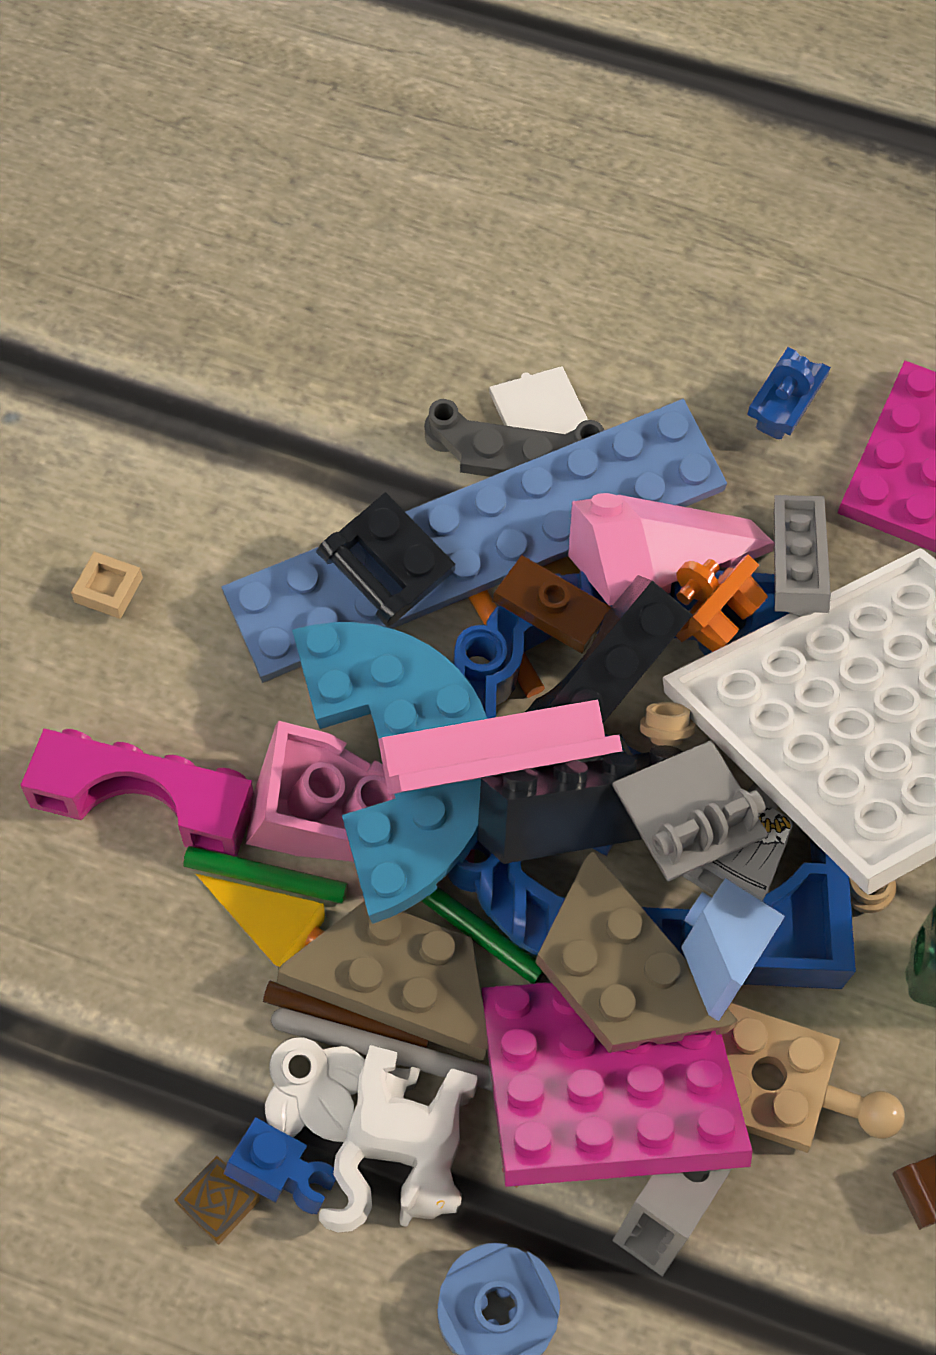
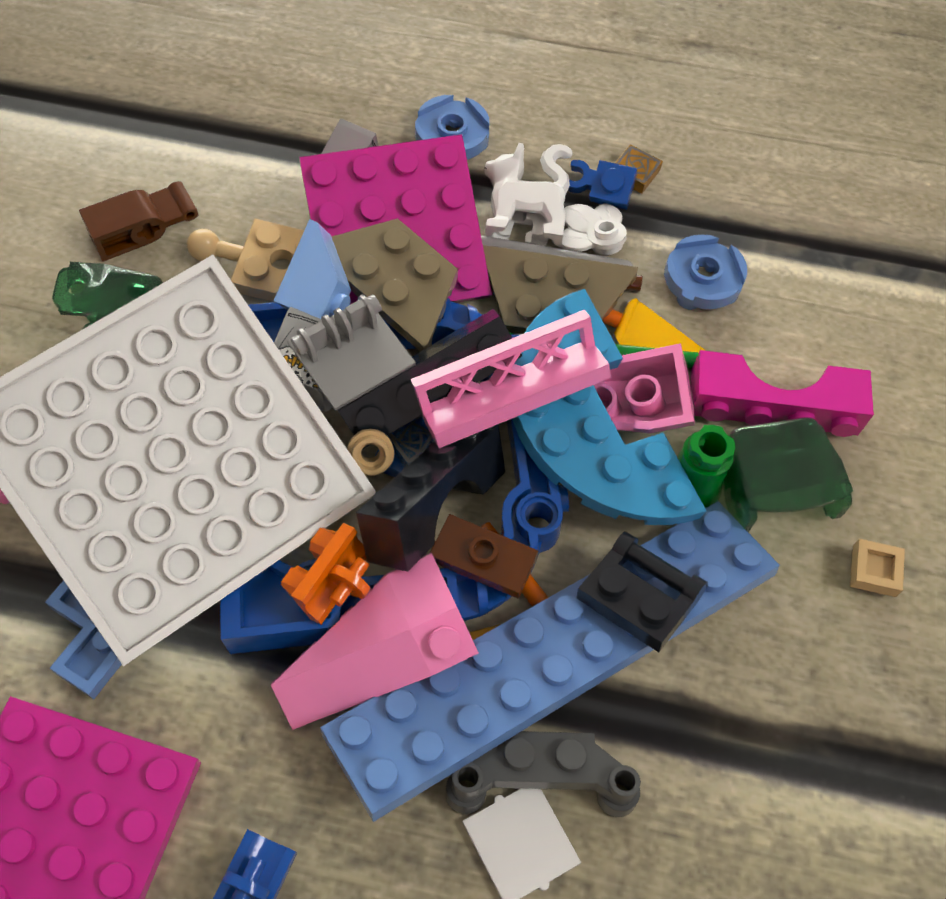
camera: 170 degrees right, 0 degrees up
light grey plate [774,495,831,616] -> none
none -> medium blue plate [664,235,747,310]
none -> green plant [677,425,736,508]
none -> clear green piece [723,417,853,532]

